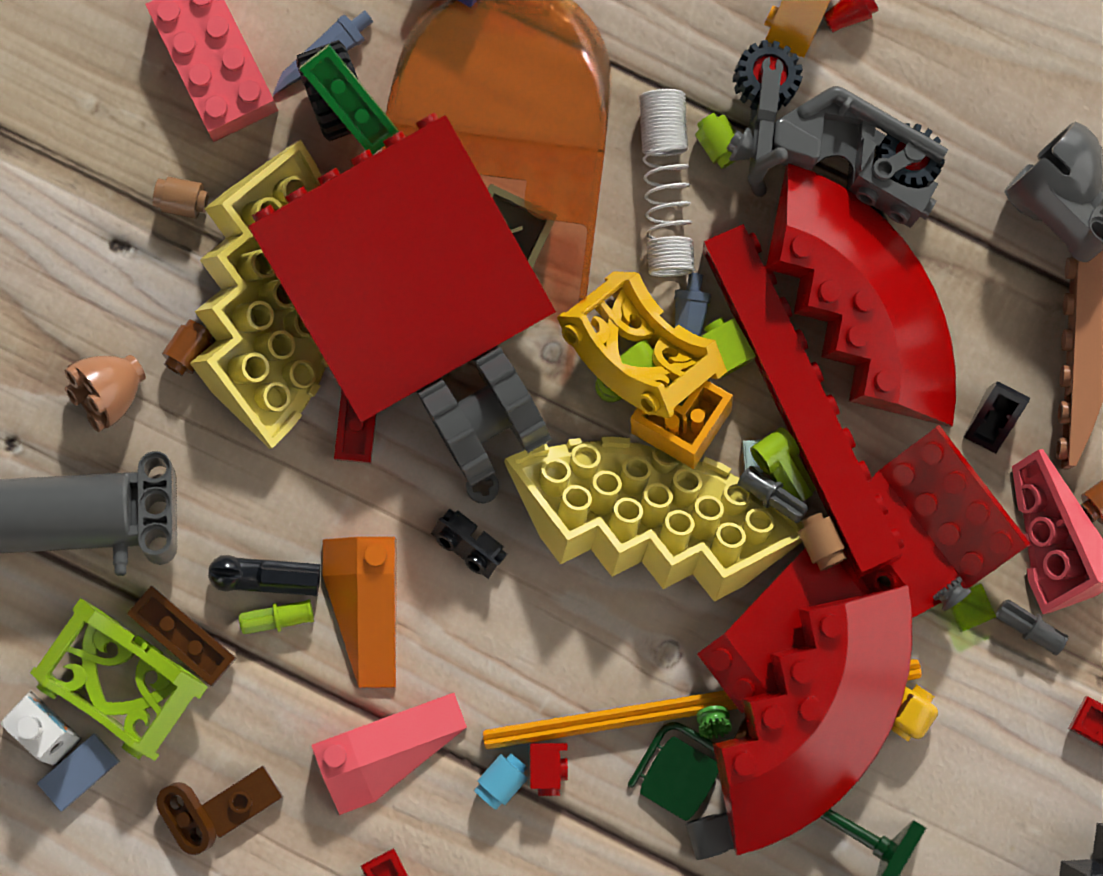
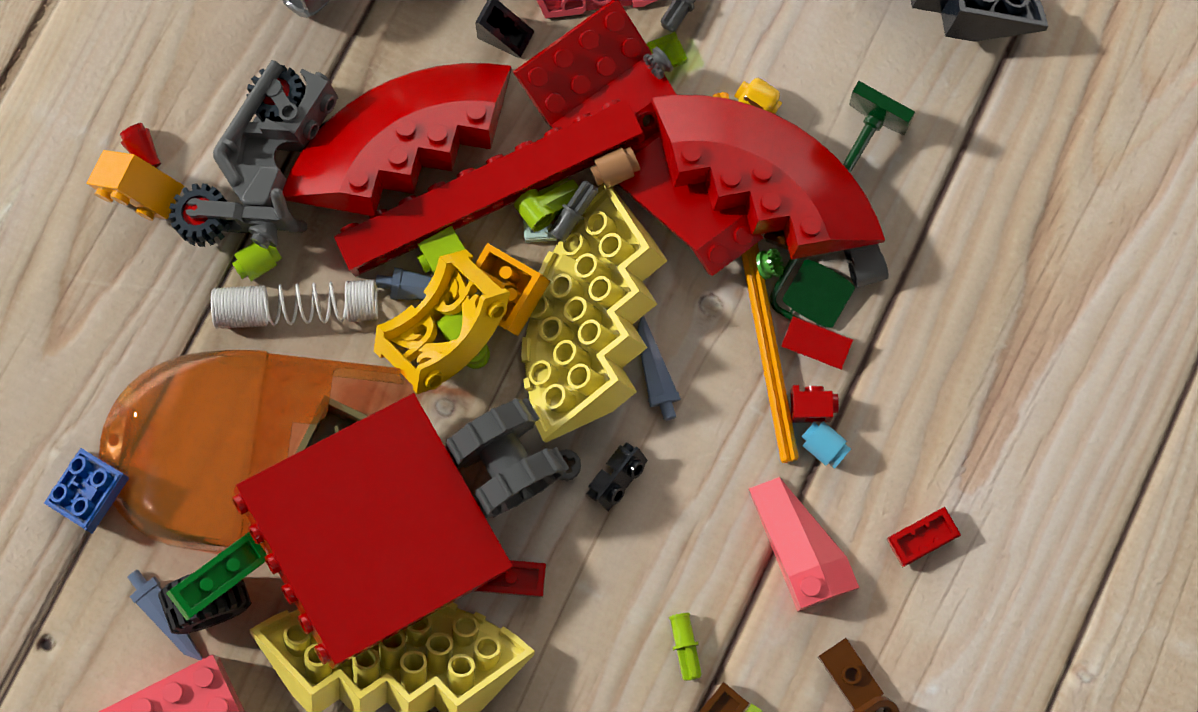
camera: 85 degrees left, 5 degrees down
black piece [208,555,321,596] -> none
orange wedge [323,537,397,688] -> none
none -> sand blue bar [637,316,681,421]
none -> red tile [781,316,853,370]

